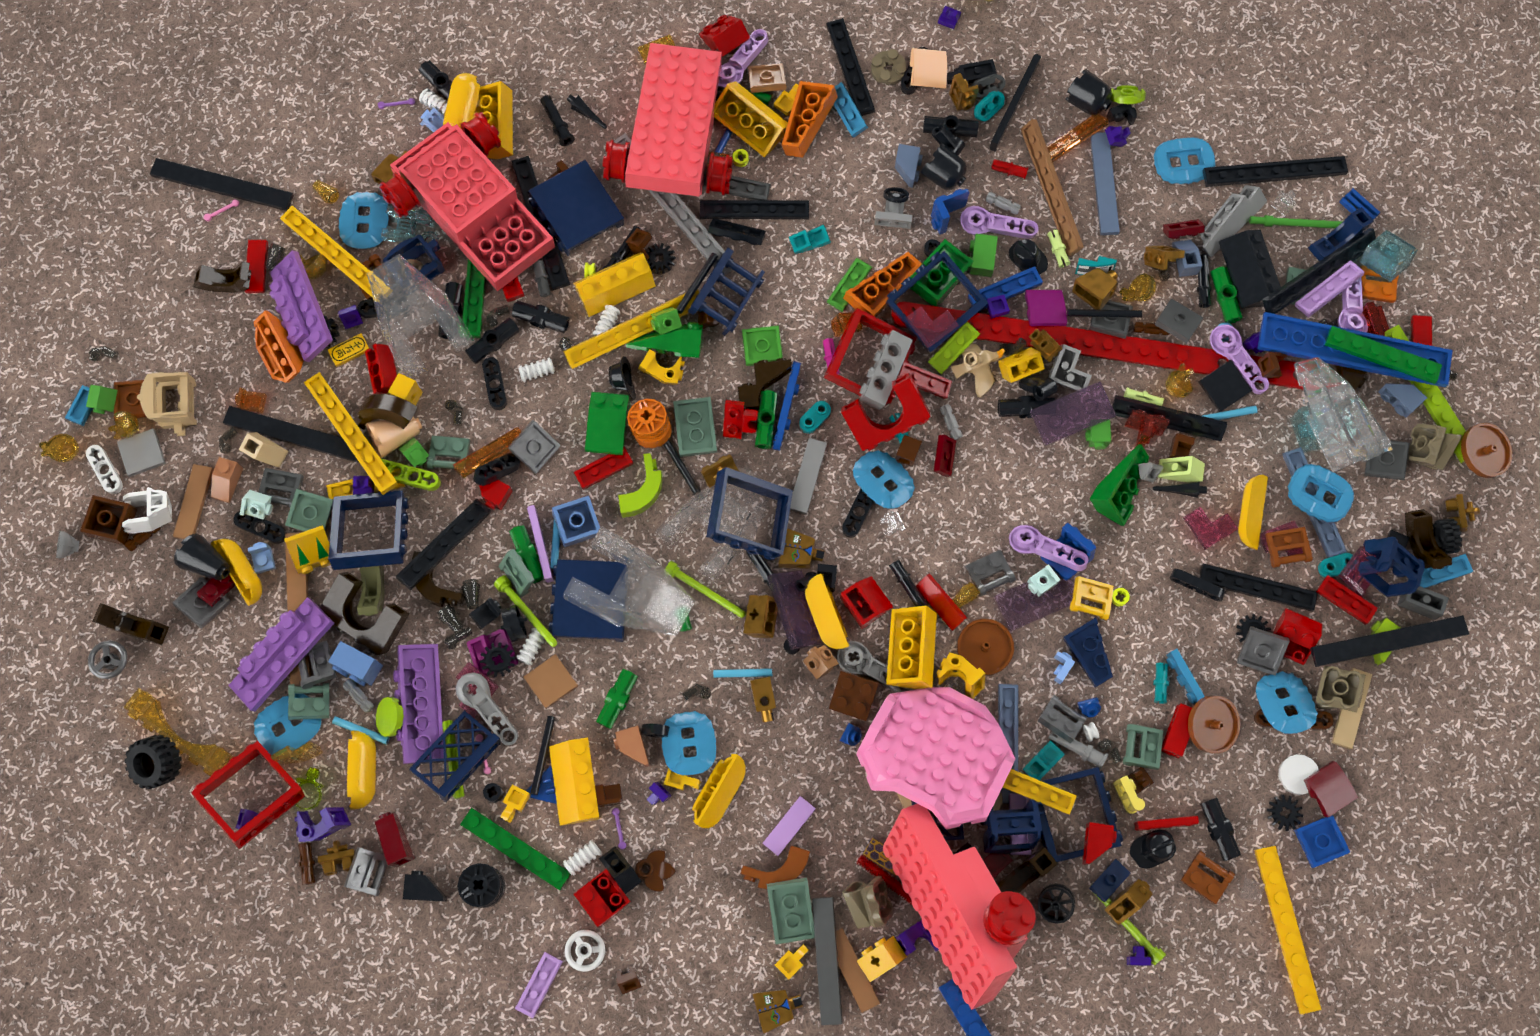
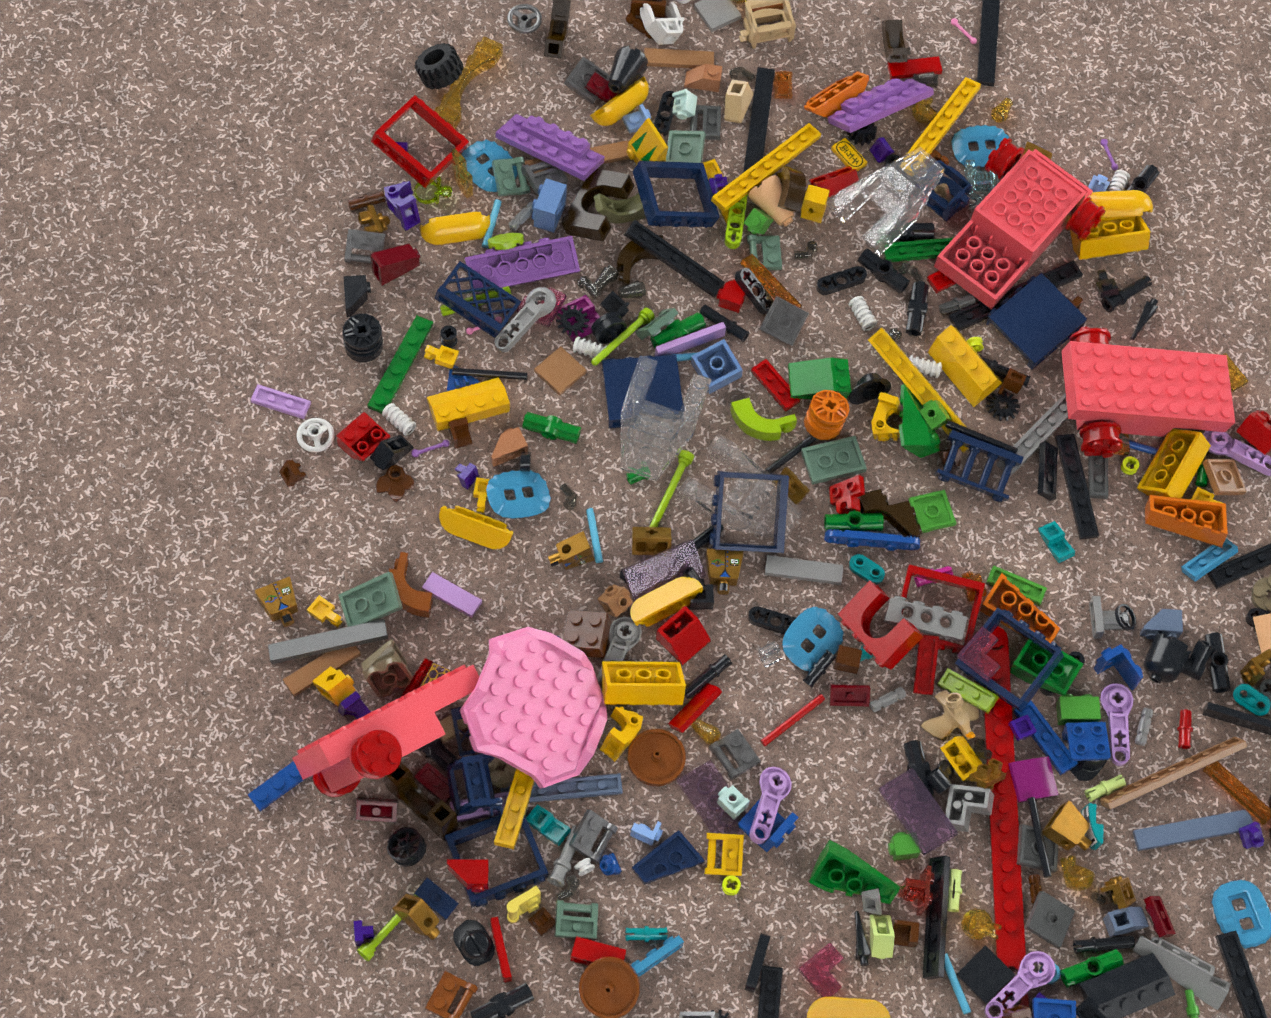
camera: 75 degrees right, 10 degrees down
none -> black axle [700,304,750,342]
none -> red bar [760,694,825,747]
none -> black pin [803,649,836,688]
none -> blue bracket [1062,722,1111,761]
none -> black plate [1096,269,1119,298]

